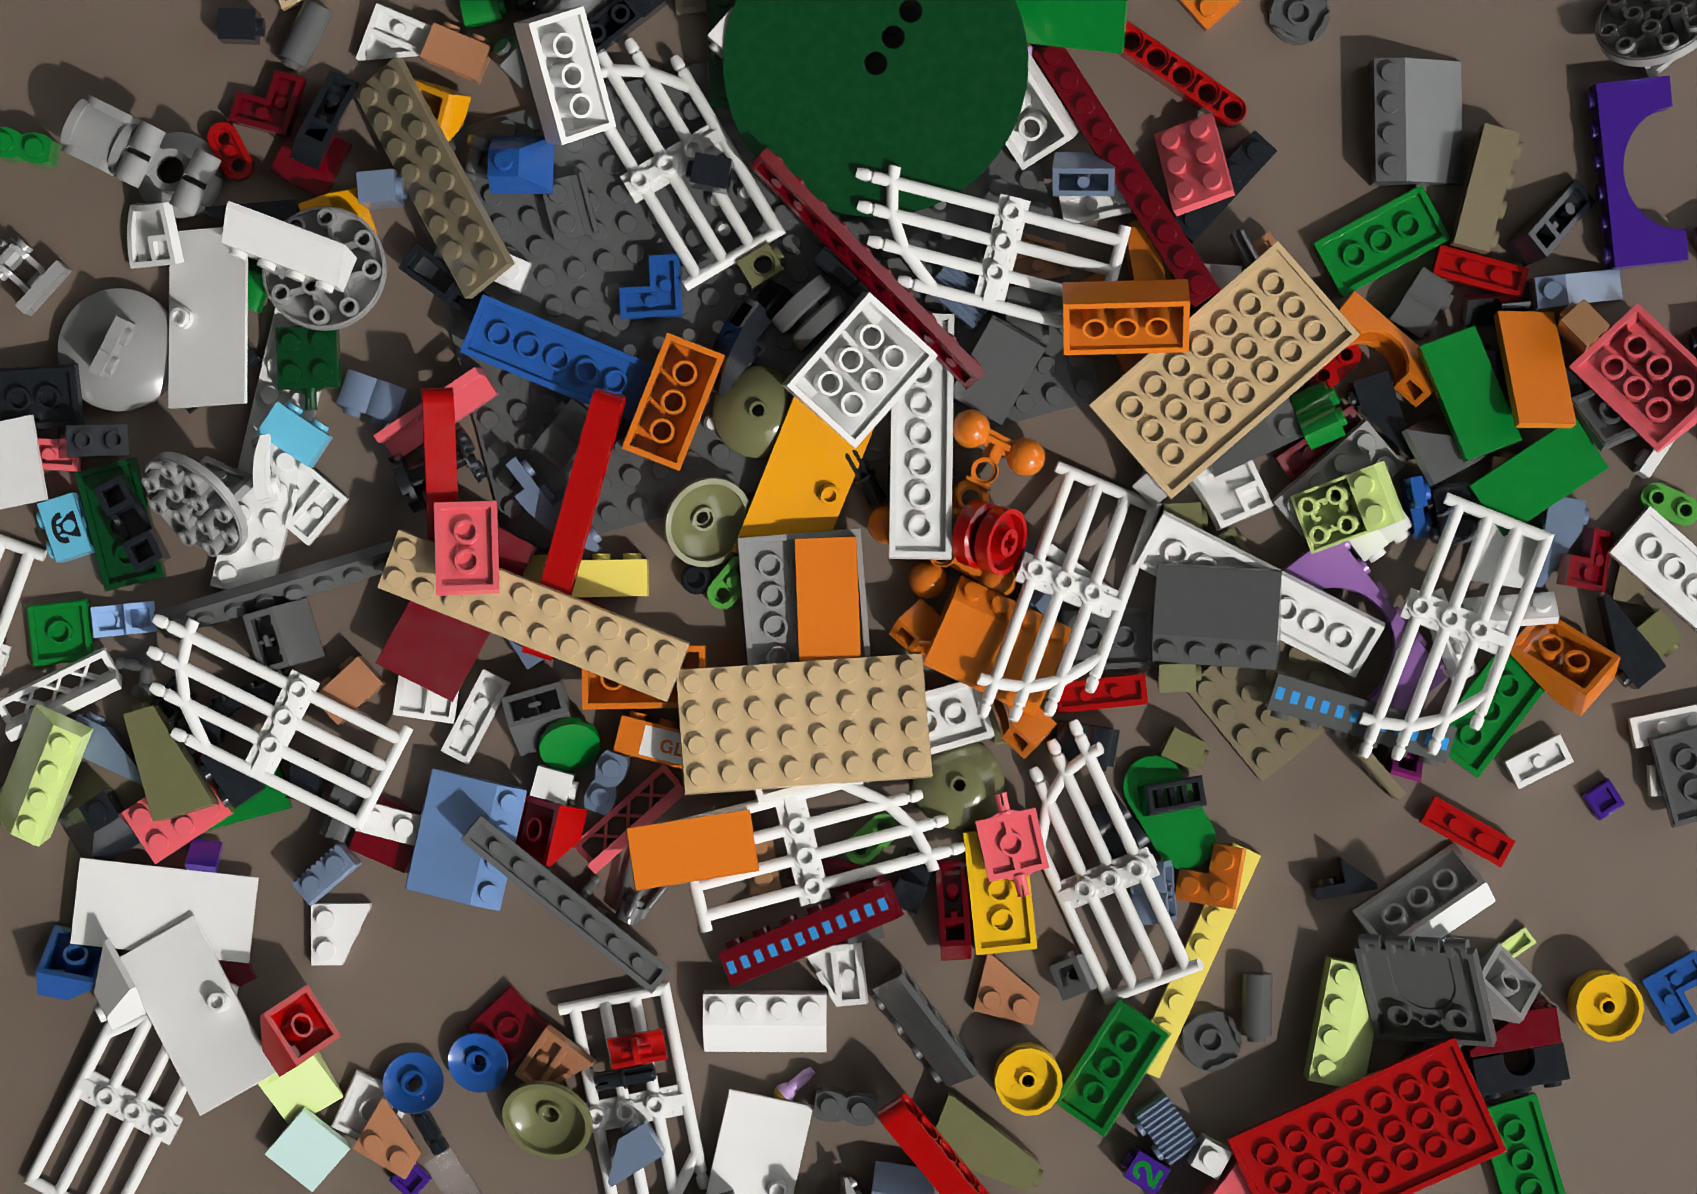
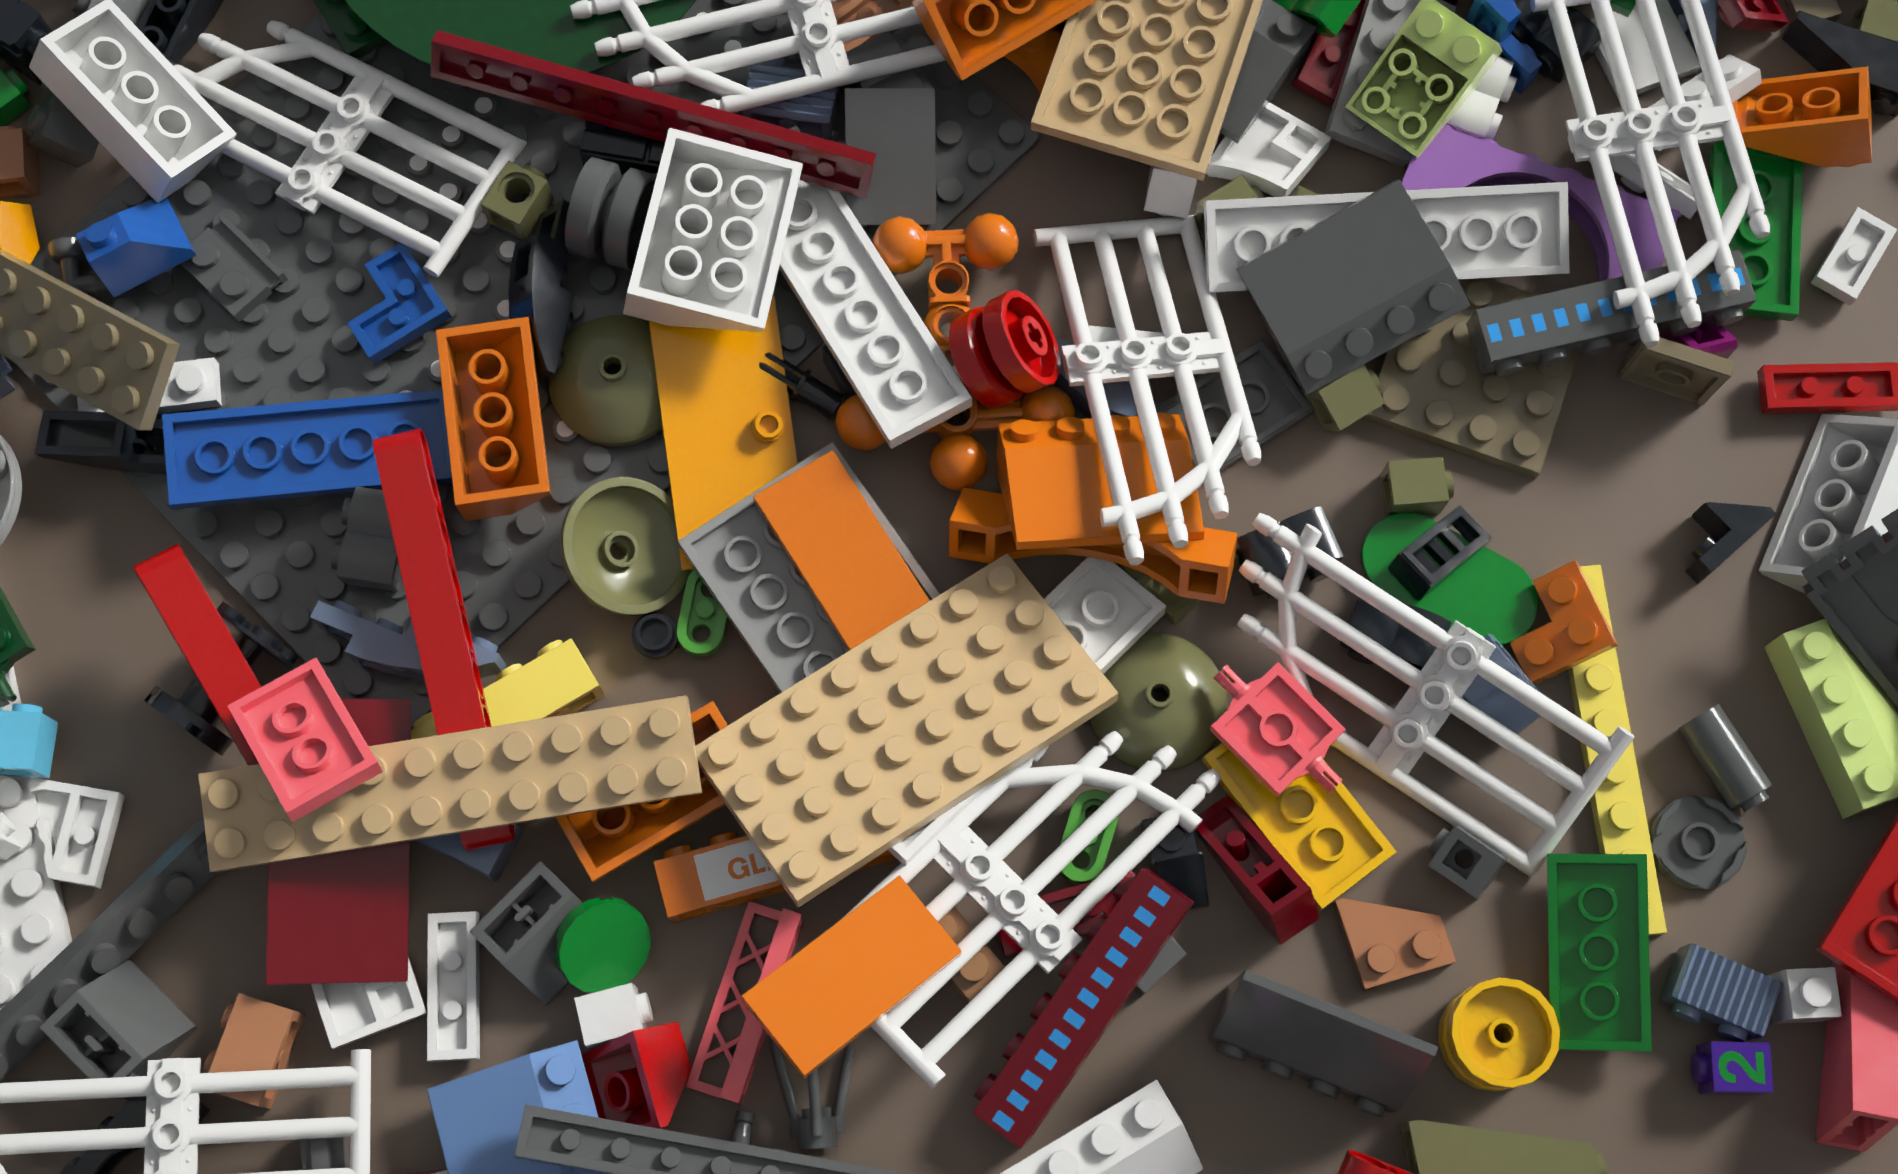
camera: 30 degrees left, 15 degrees down
sand blue brick [336,369,410,427] -> none
coral fence [373,367,499,458] -> none
sand blue brick [584,748,630,815] -> none
black brick [686,152,734,195] -> none
white wing [805,942,869,1007] -> none
red plate [1056,673,1148,714] -> none

